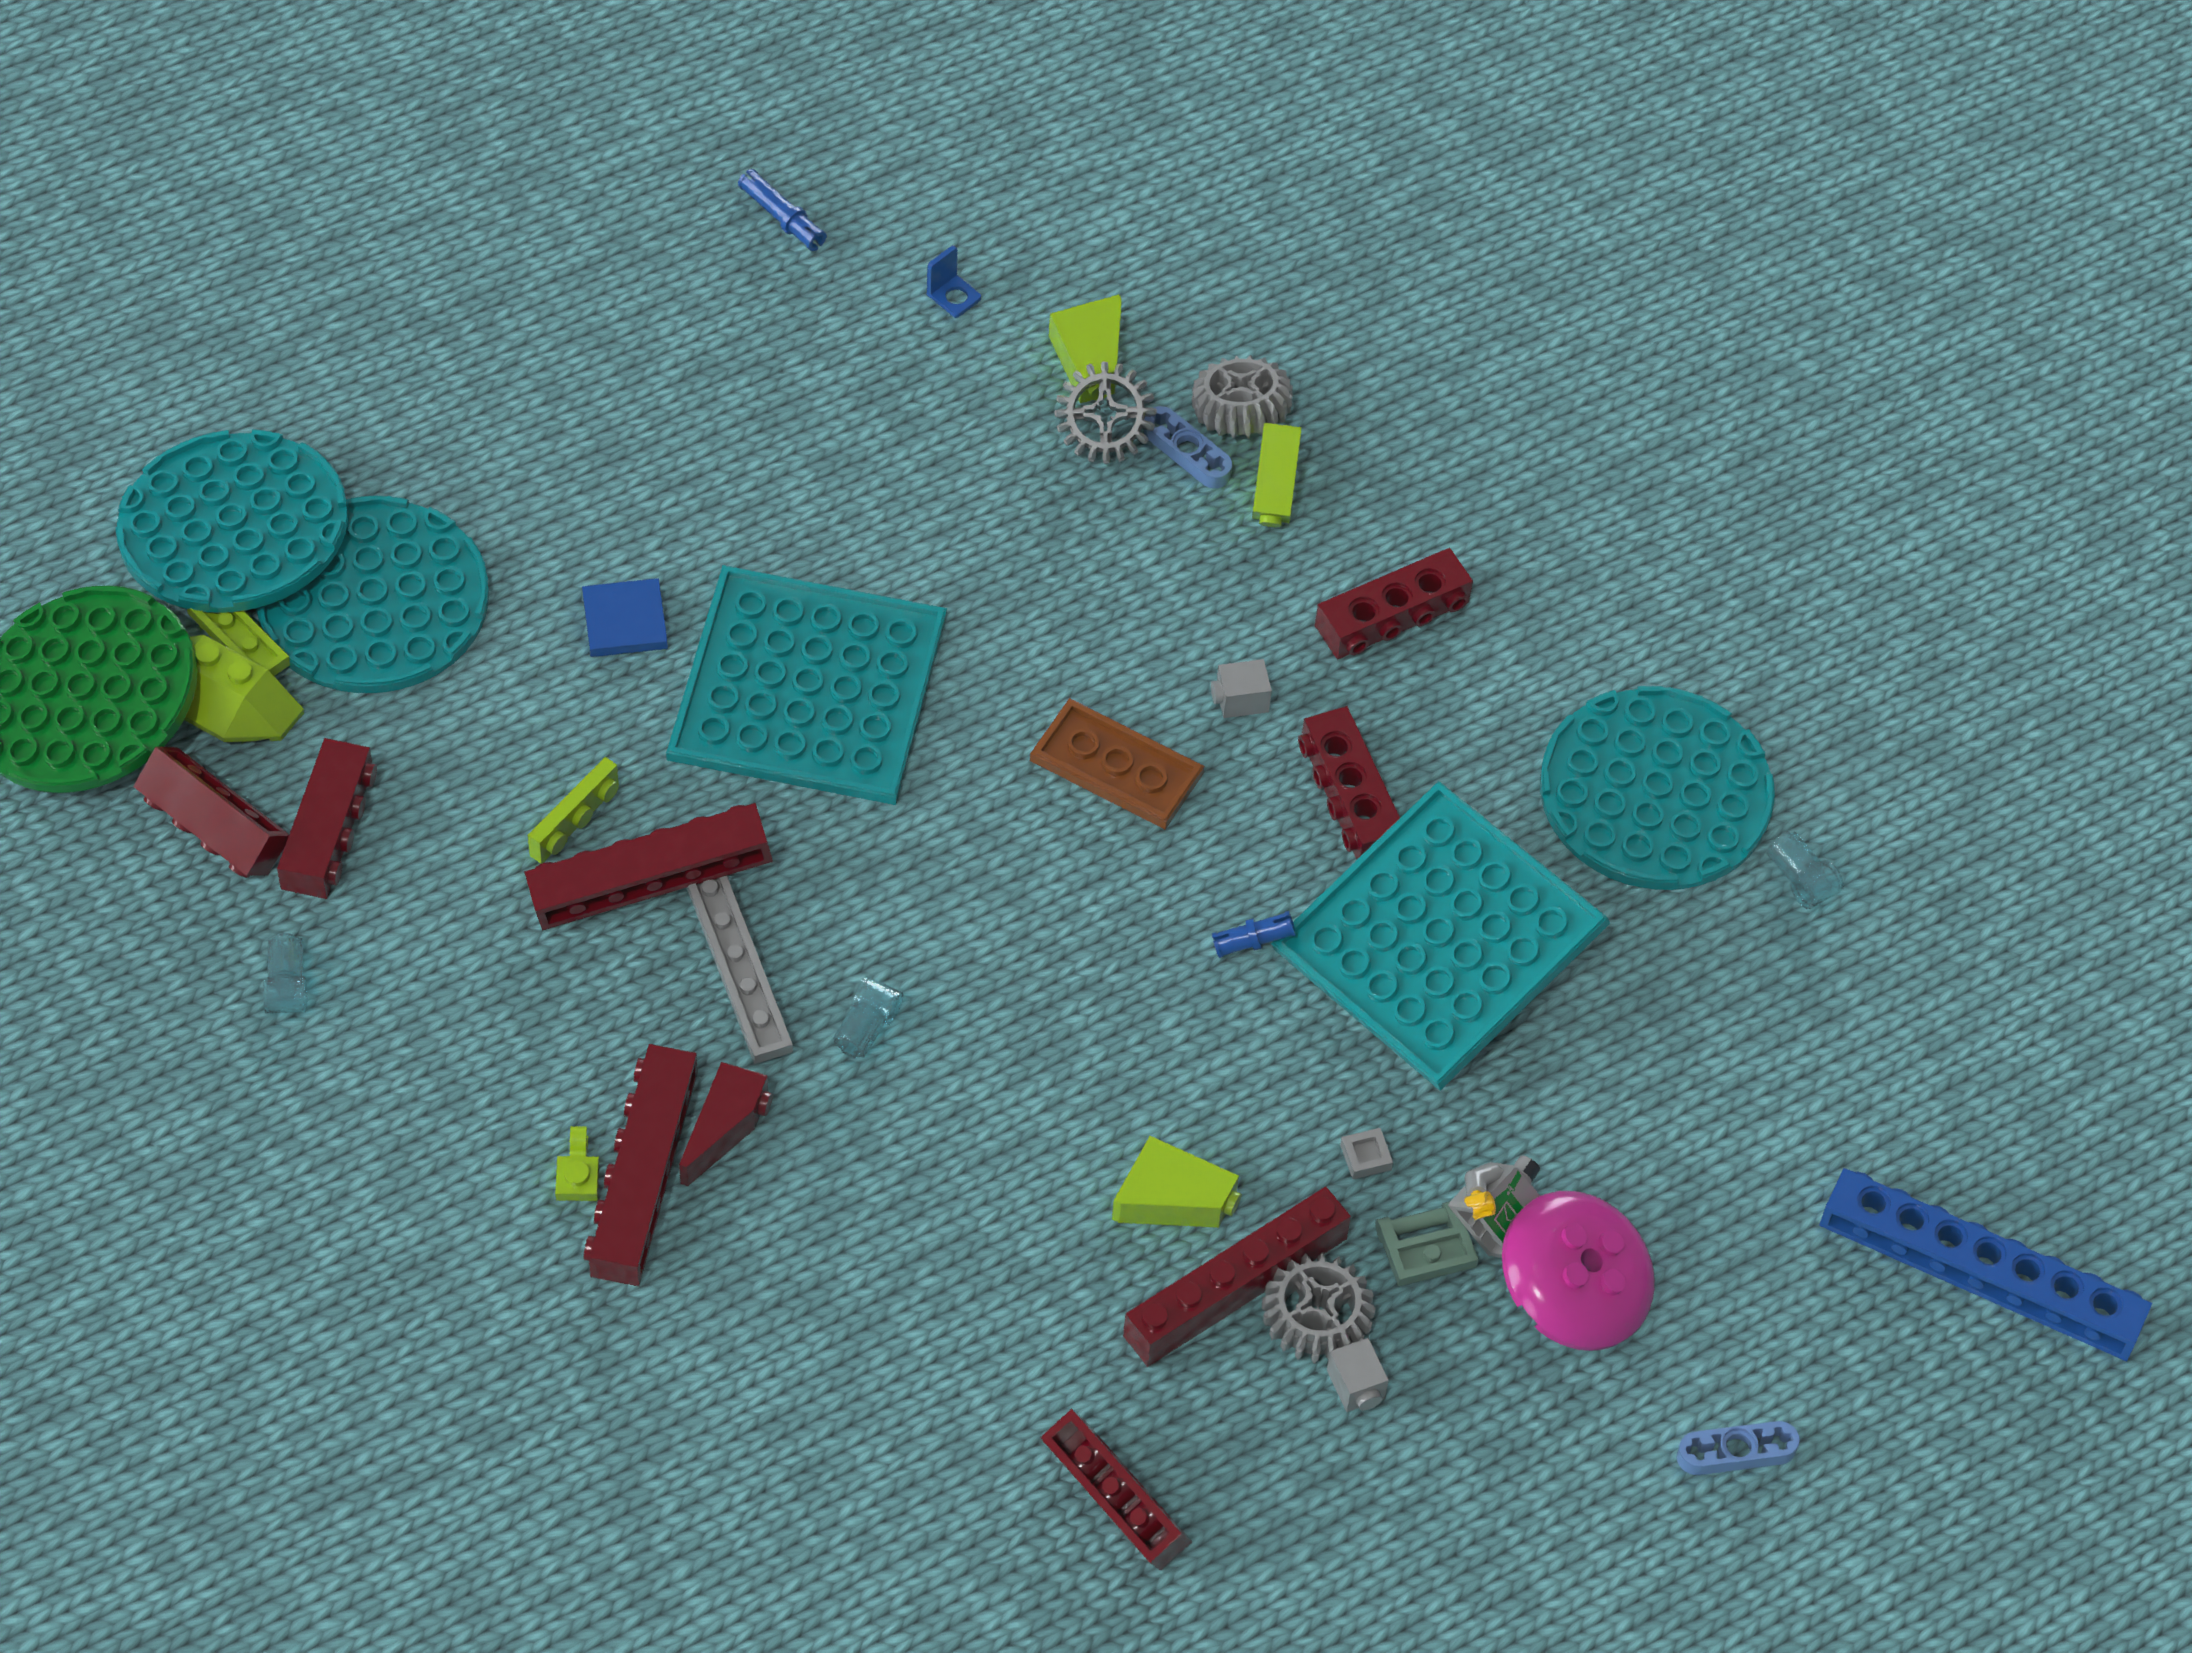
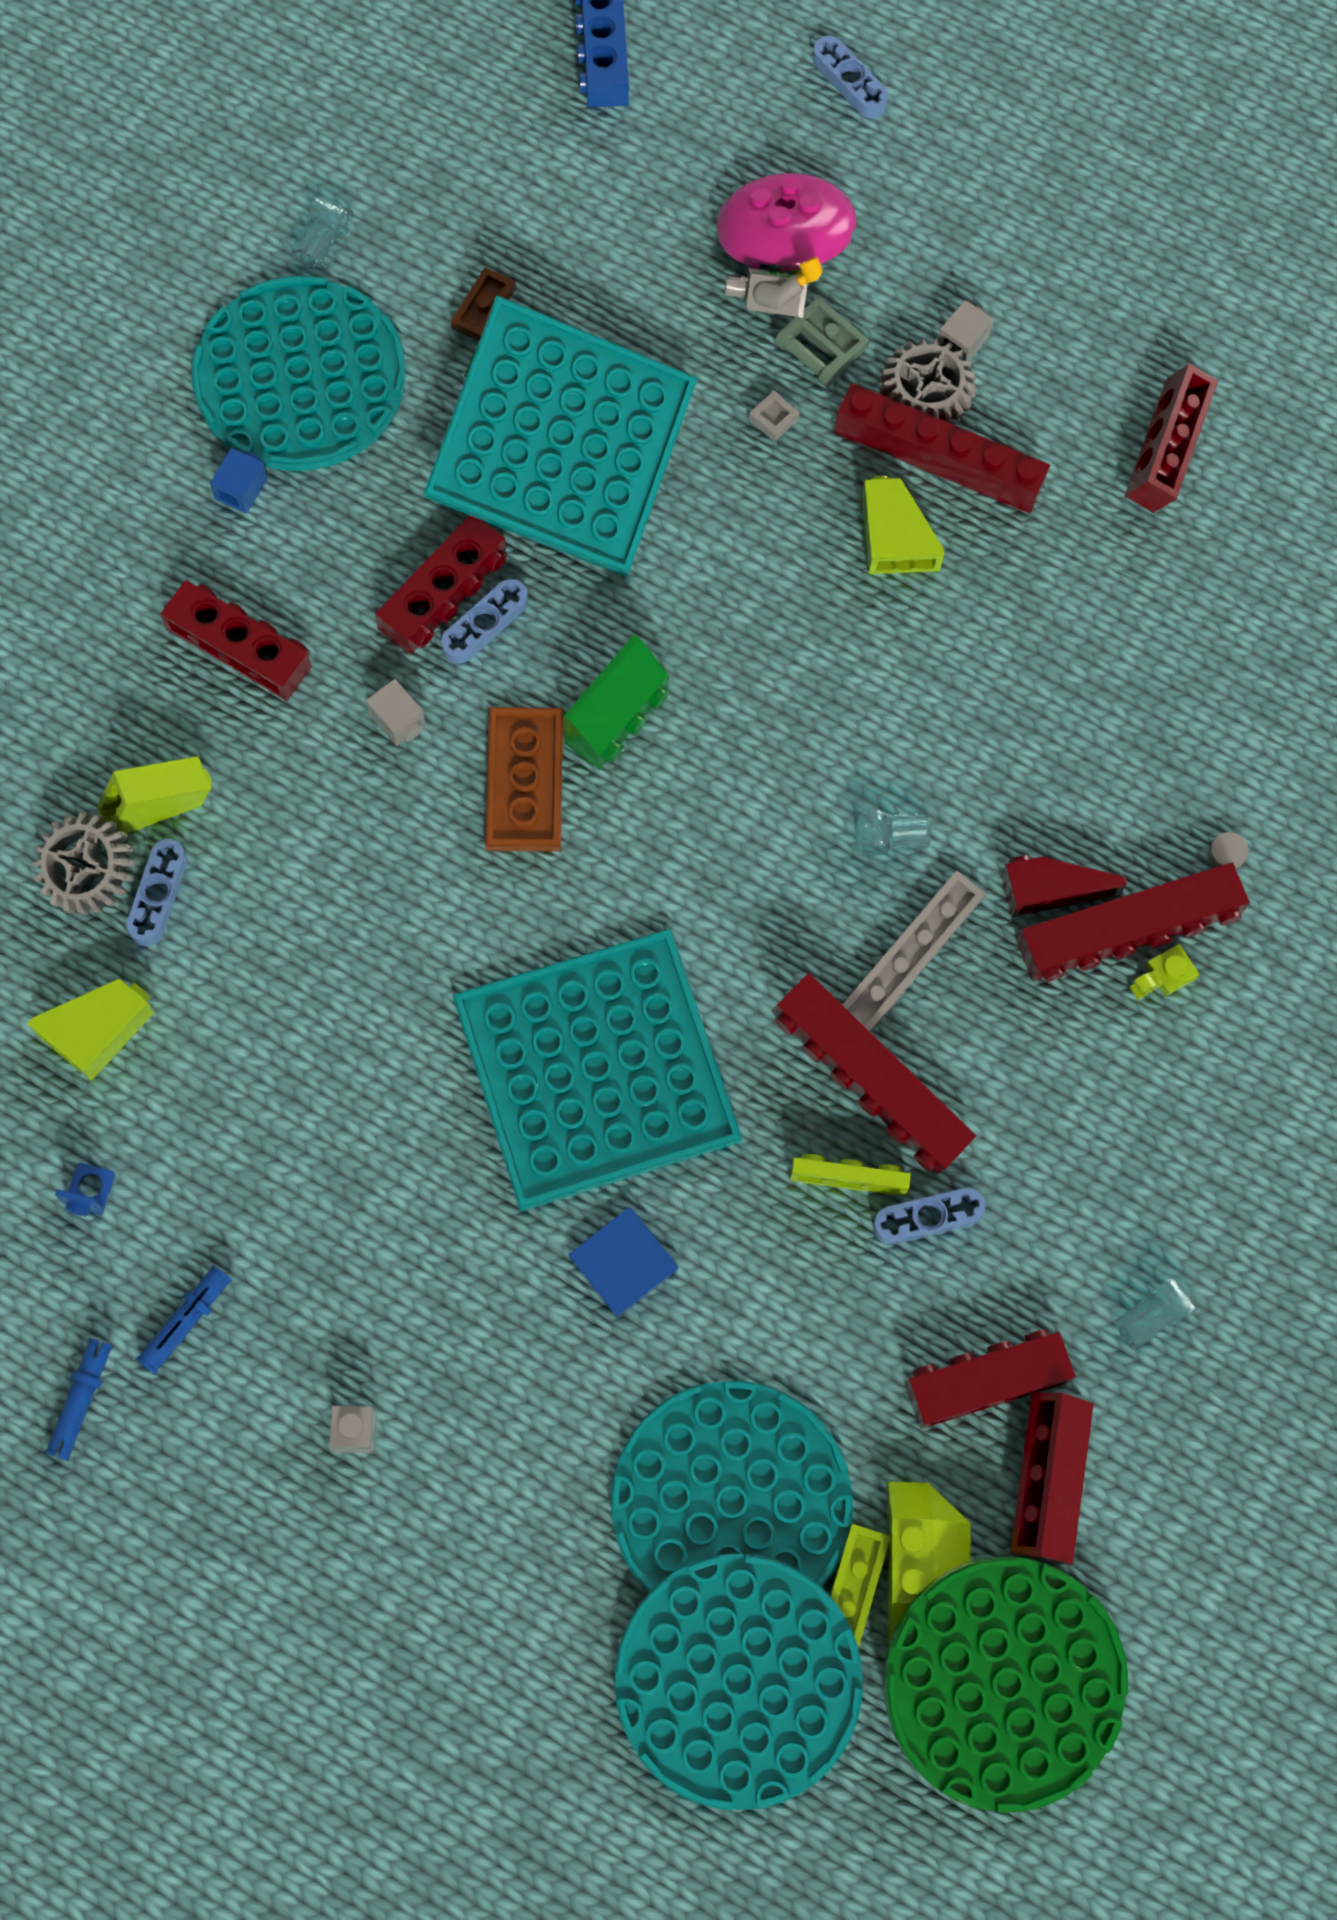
camera: 120 degrees left, 15 degrees up
light grey gear [1055,362,1156,464] -> none
blue pin [1212,911,1296,958] -> none
none -> blue pin [135,1265,232,1374]
none -> blue brick [210,448,267,514]
none -> light grey brick [330,1406,377,1454]
none -> medium blue beam [441,579,528,664]
none -> reddish brown plate [451,267,516,342]
none -> green slope [564,634,670,770]
none -> medium blue beam [873,1188,985,1244]
none -> light grey tile [1209,832,1249,870]

